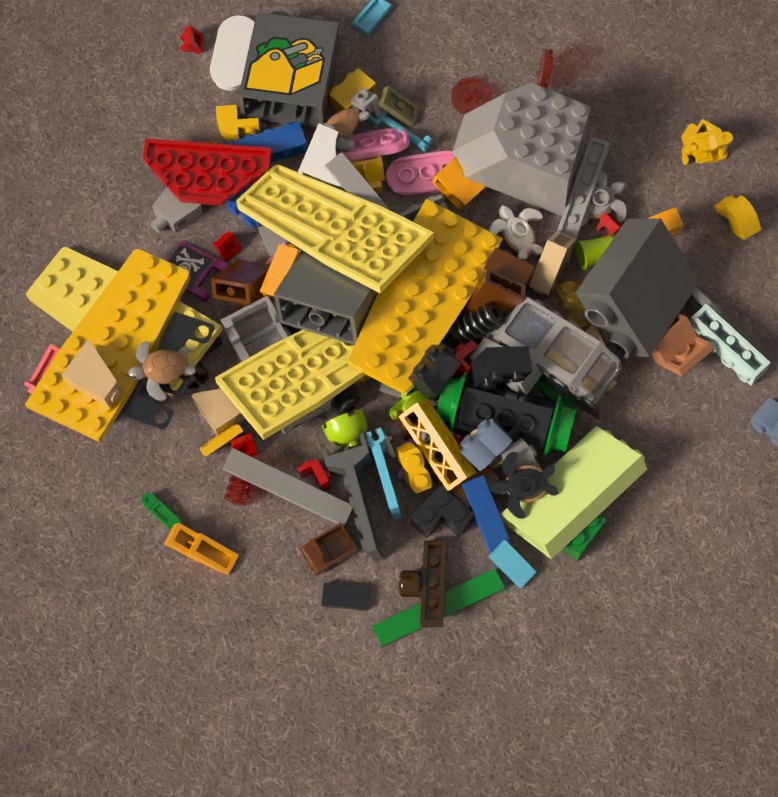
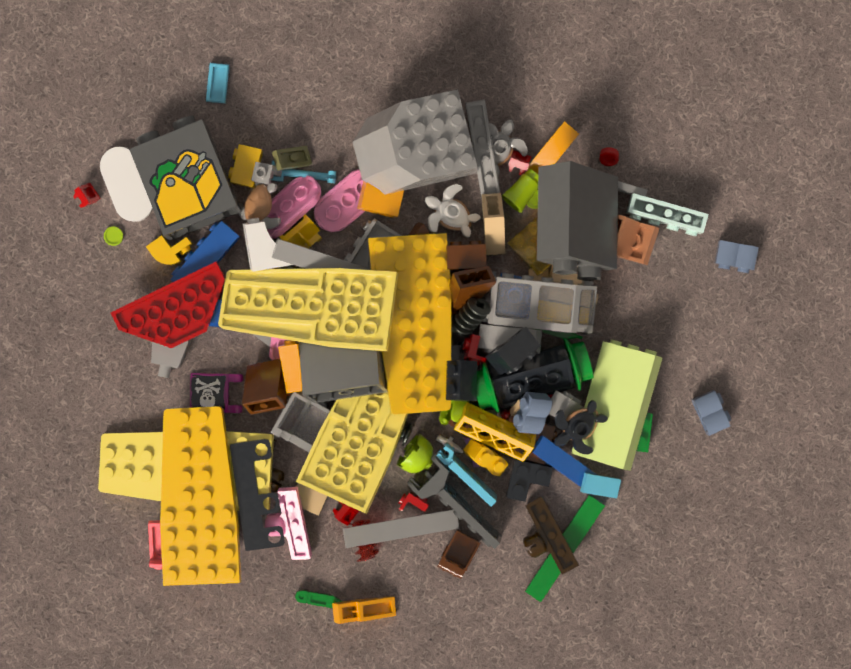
camera: 40 degrees left, 20 degrees up
tan slope [61,340,123,408] -> none
animal [128,341,196,401] -> none
yellow tile [200,424,243,456] -> none
red tile [213,231,242,262] -> none
black tile [321,583,369,611] -> none
clear red tile [451,77,492,115] -> none
clear red tile [537,48,553,89] -> none
yellow piece [681,119,733,165] -> none
yellow brick [714,195,762,240] -> none
none -> lime piece [104,226,123,246]
none -> bright pink plate [265,487,312,560]
none -> red tile [599,147,619,166]
none -> sand blue brick [691,390,731,436]

